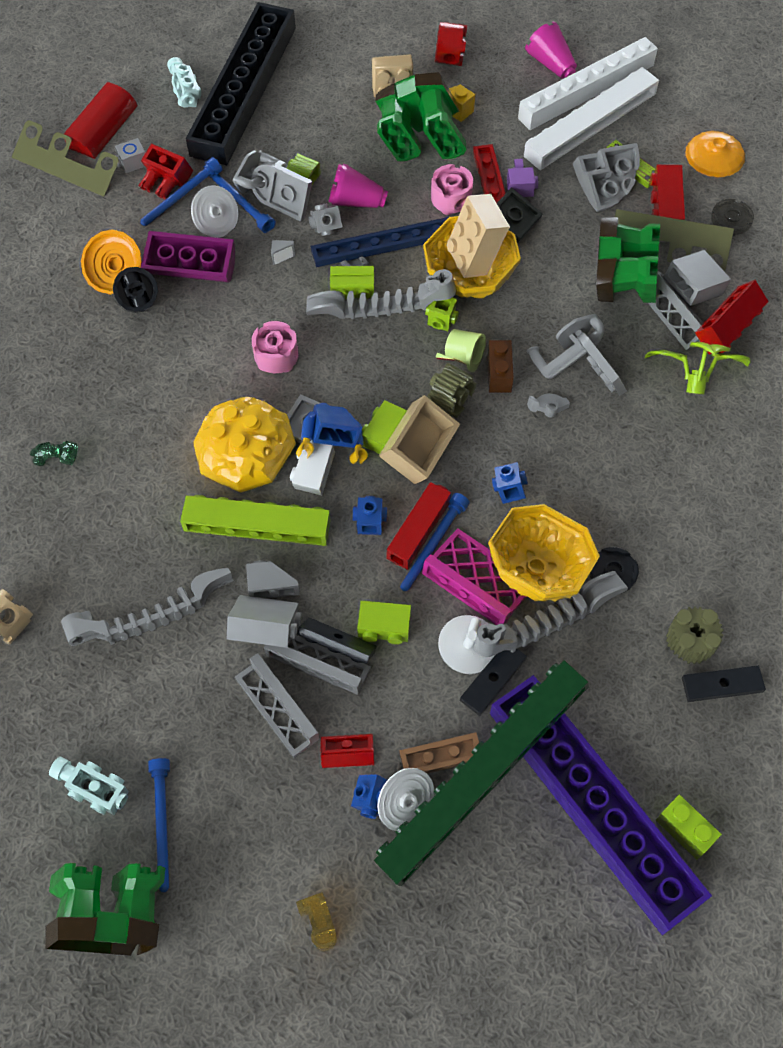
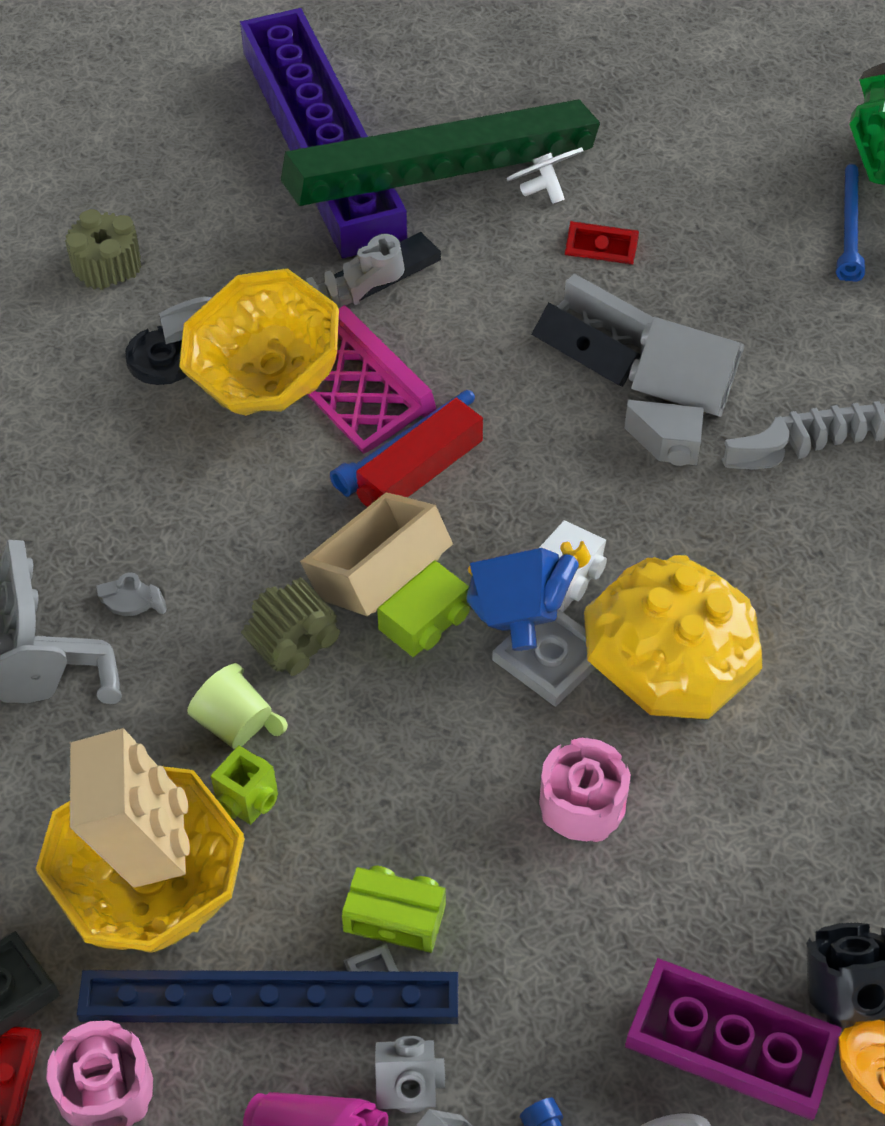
camera: 165 degrees left, 10 degrees down
lime brick [180,495,331,546] -> none
light grey fence [235,653,319,758] -> none
slope [271,240,295,265] -> none
clear yellow leg [296,892,337,952] -> none
light grey piece [306,269,456,319] -> none
blue brick [351,774,387,819] -> none
blue brick [353,496,387,535] -> none
lime piece [357,601,411,644] -> none
medium nougat plate [399,732,479,774] -> none
white shield [438,615,496,674] -> none
reddish brown brick [487,340,514,393] -> none
blue brick [492,462,528,504] -> none
lime piece [656,794,722,860] -> none
black tile [682,665,766,702] -> none

